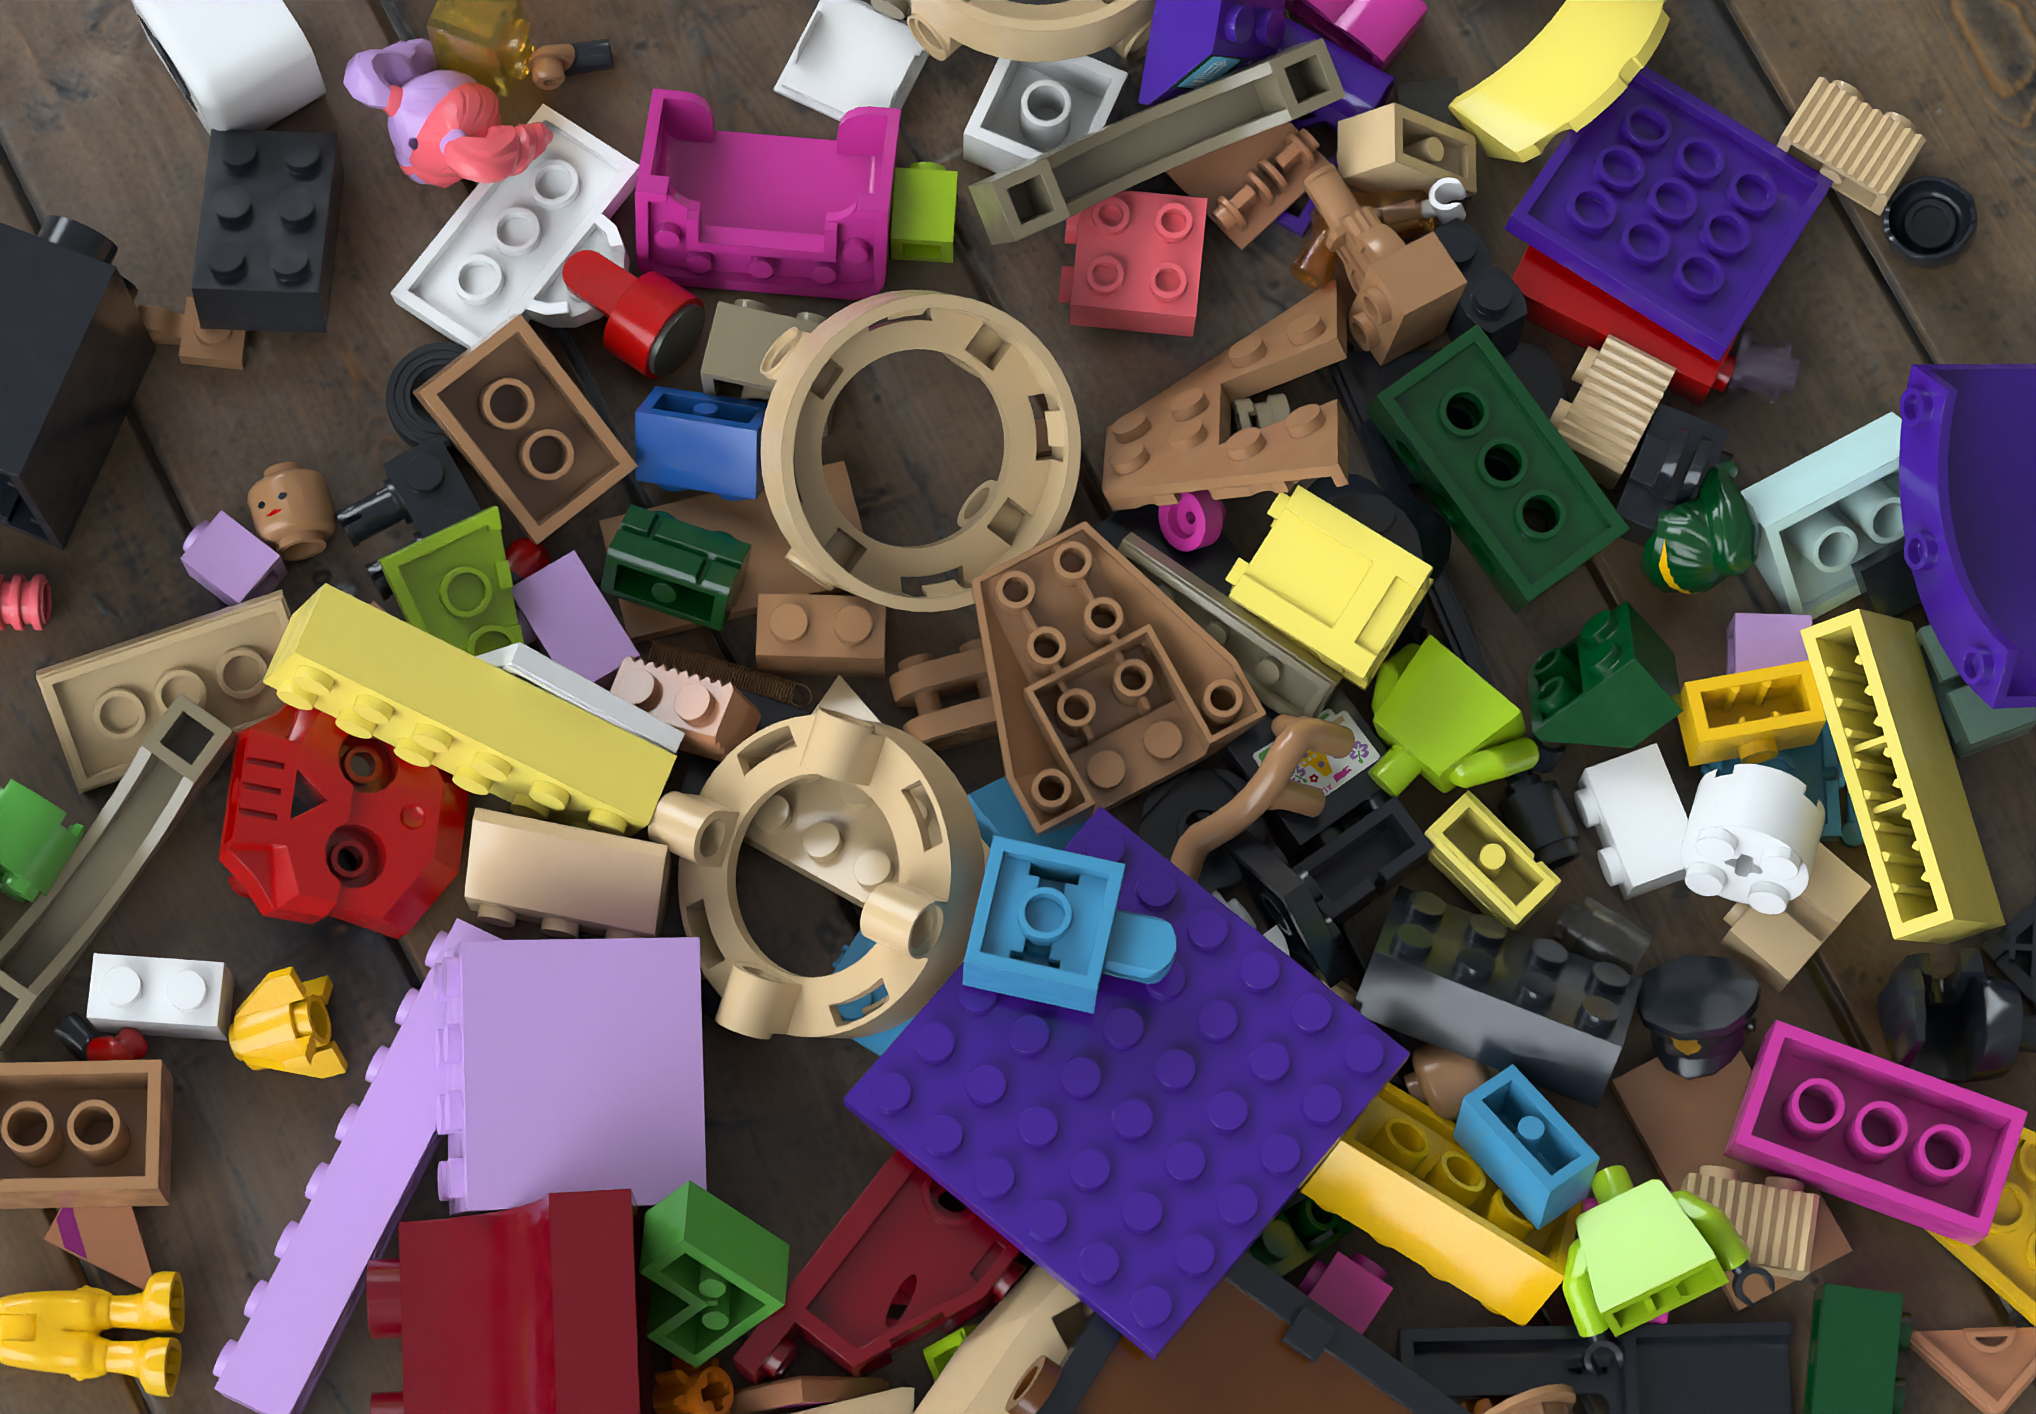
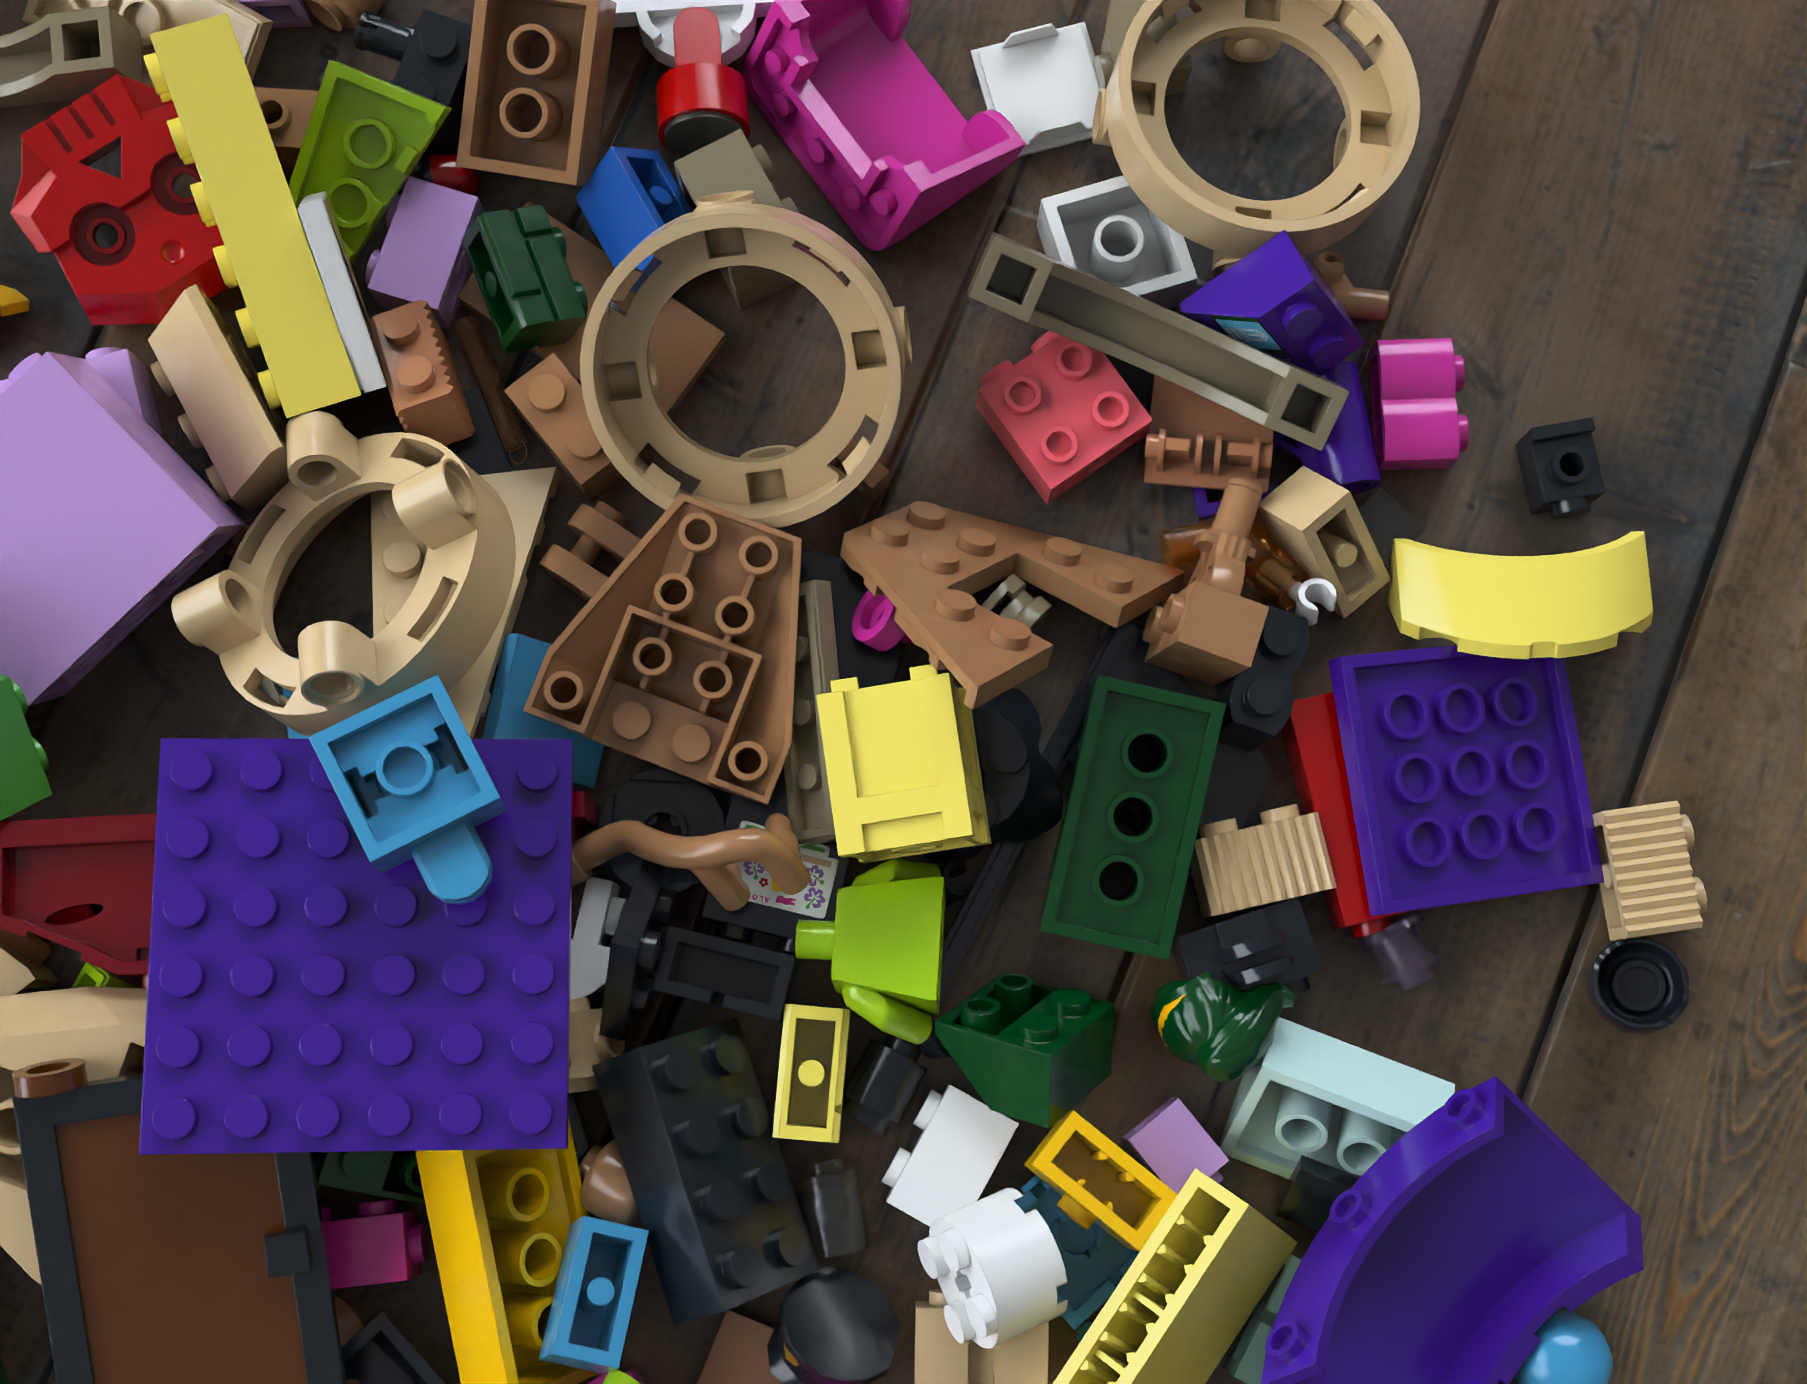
camera: 50 degrees right, 5 degrees up
lime brick [890,162,958,263] -> none

